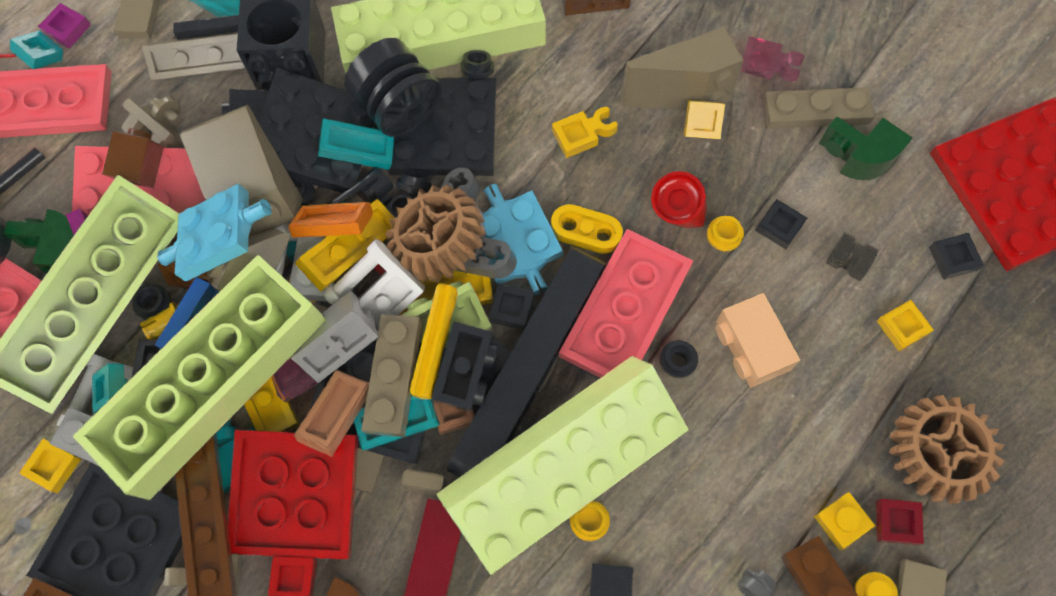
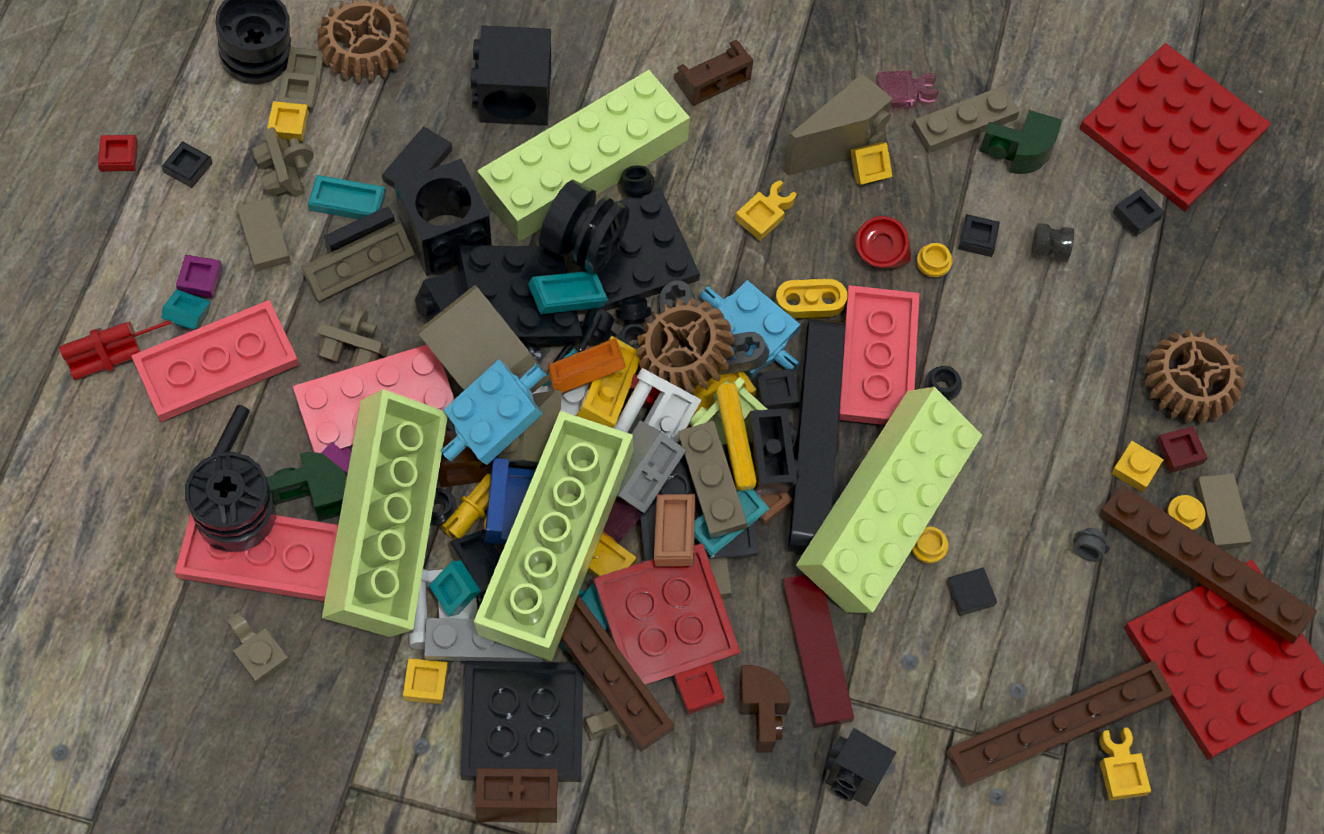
camera: 30 degrees left, 5 degrees down
reddish brown brick [102,128,164,189] -> none
dark tan tile [401,469,448,496] -> none
light nougat brick [716,293,800,388] -> none
yellow tile [877,300,934,352] -> none

